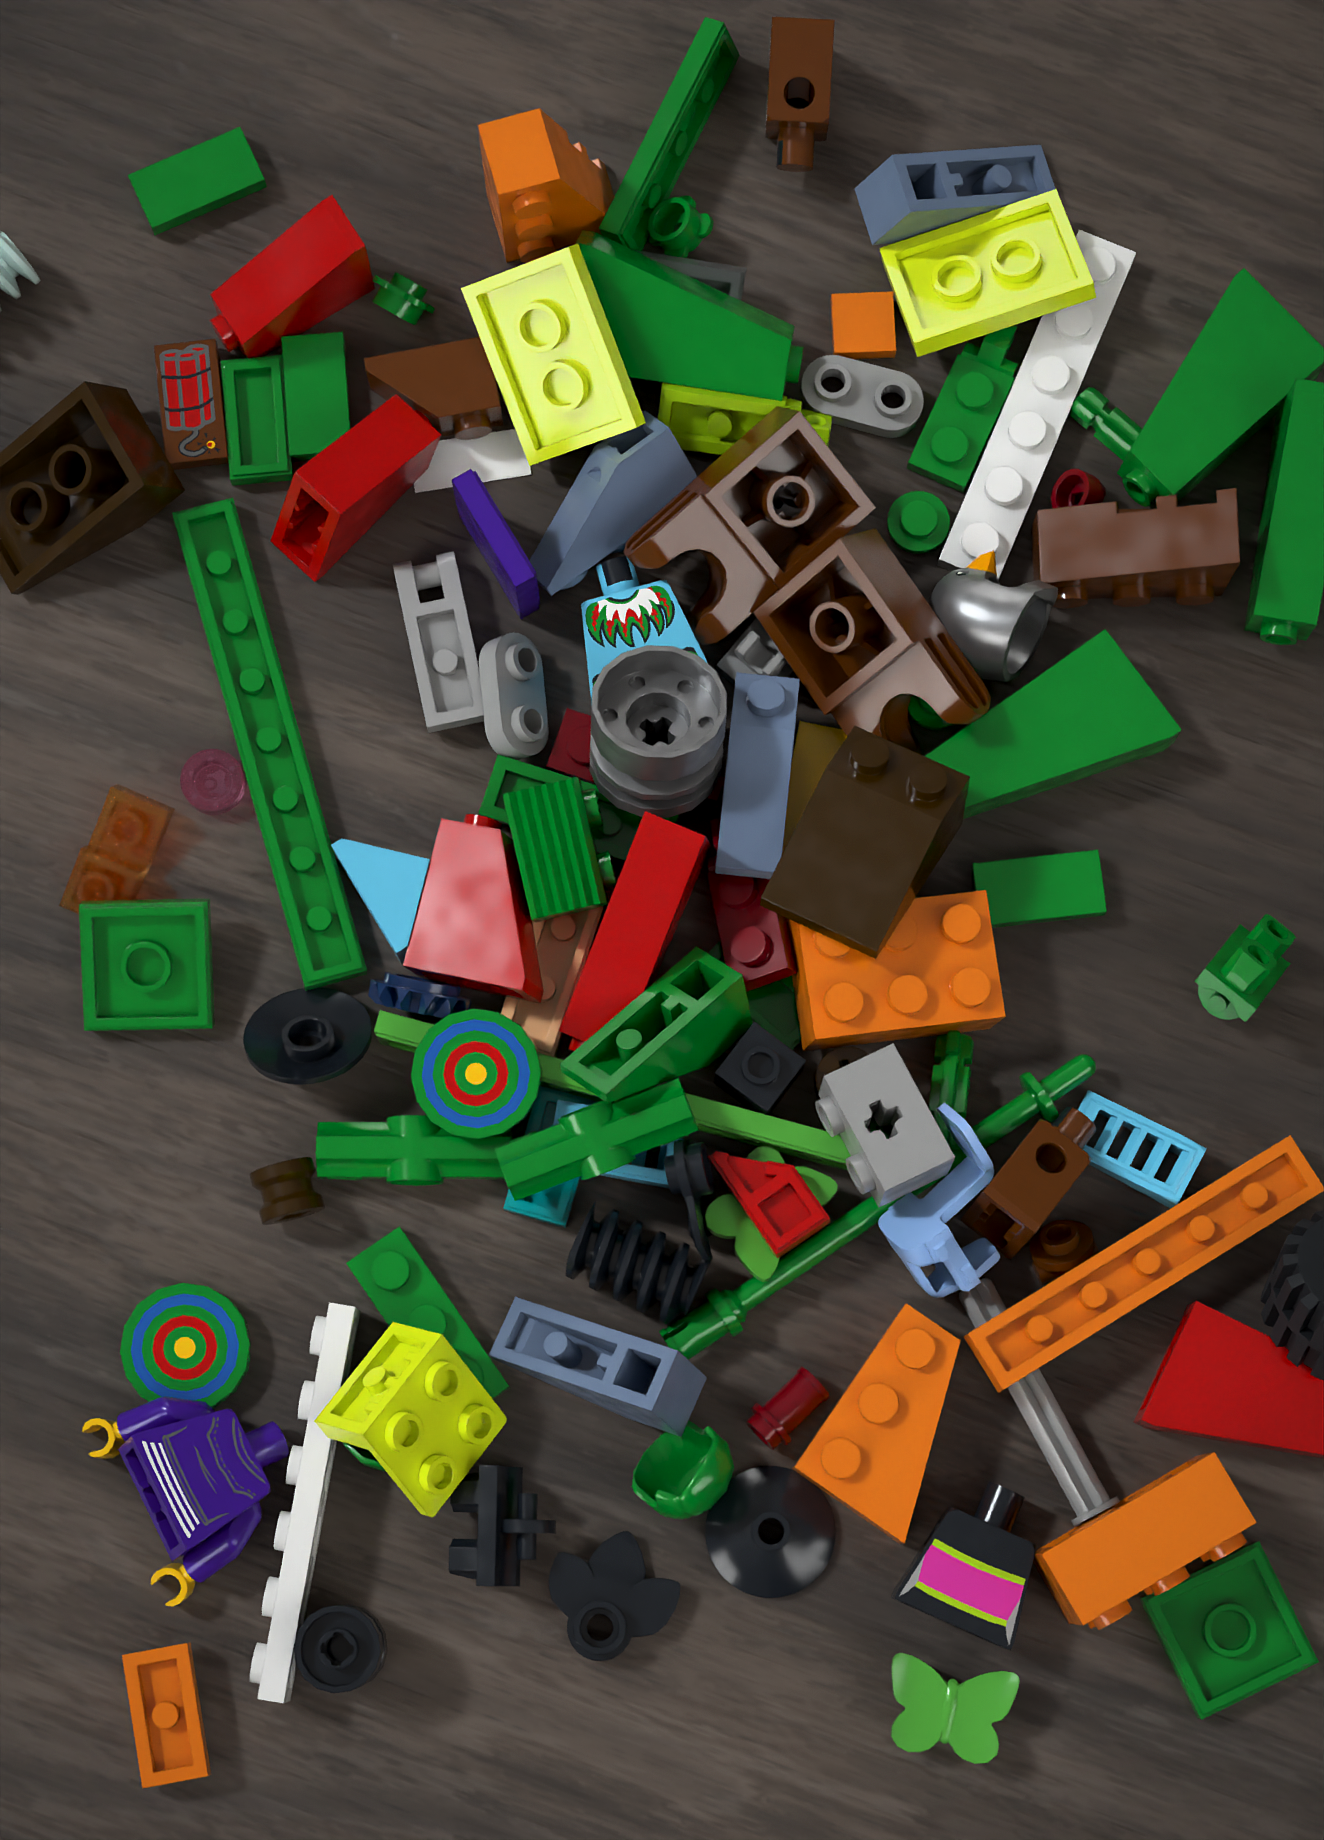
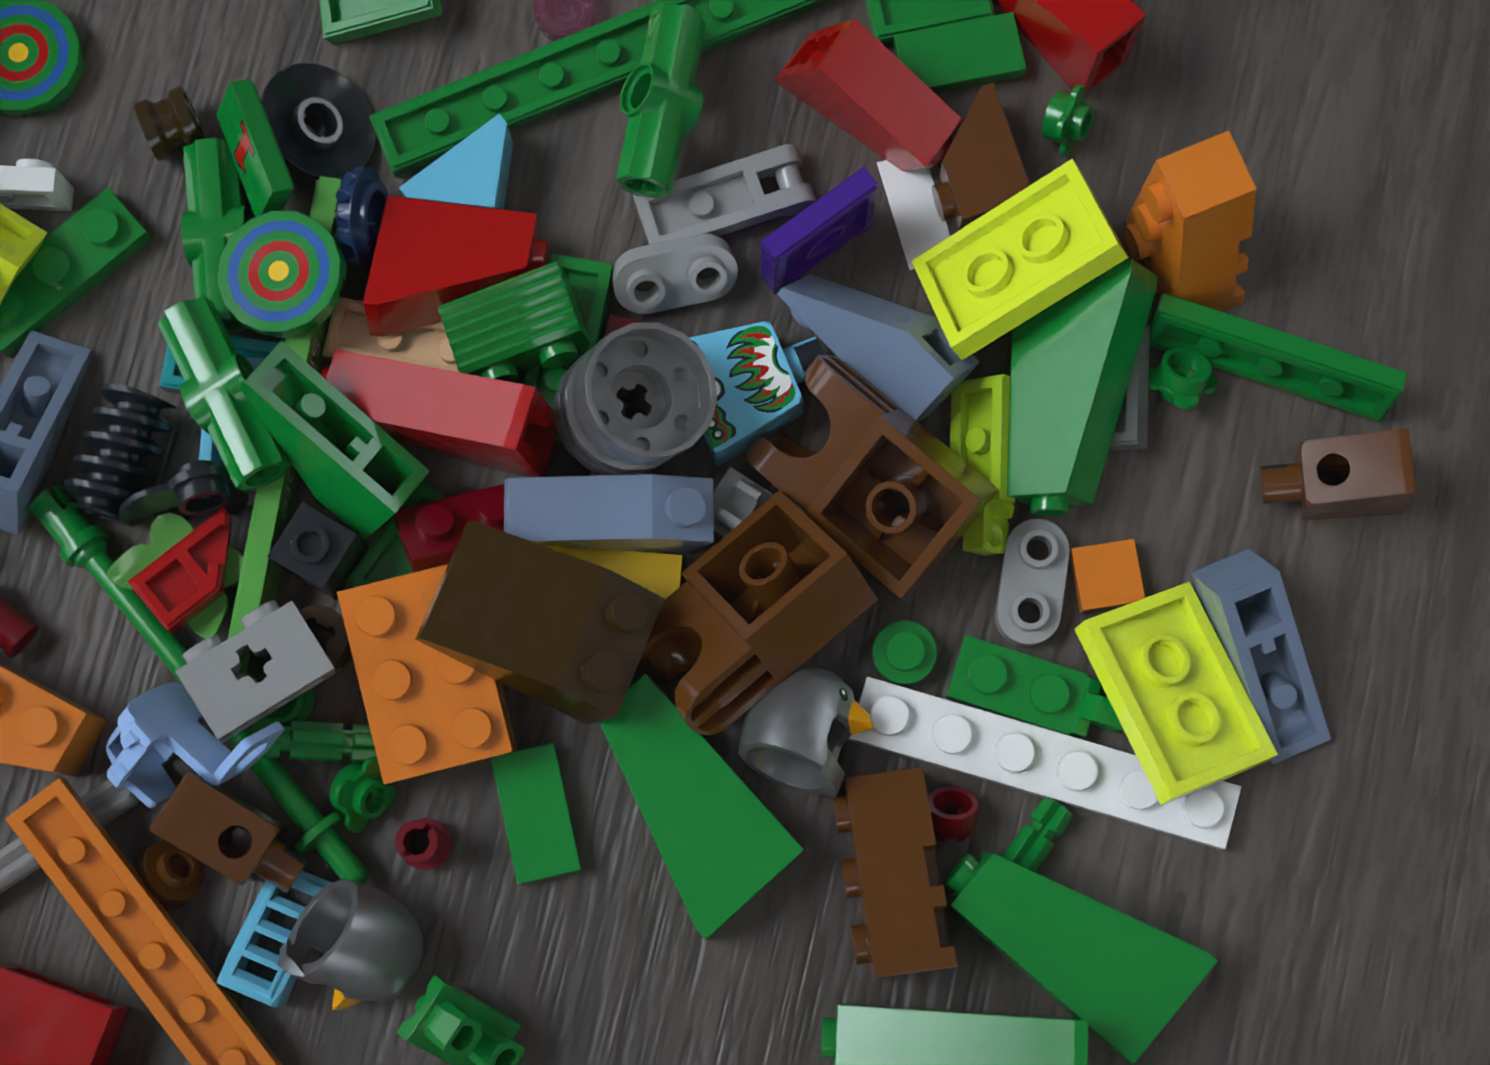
camera: 85 degrees right, 0 degrees up
none -> green tile [216,79,294,217]
none -> flat silver piece [277,878,423,1010]
none -> green plate [330,757,396,833]
none -> dark red pin [395,818,452,870]
none -> green piece [616,2,706,199]

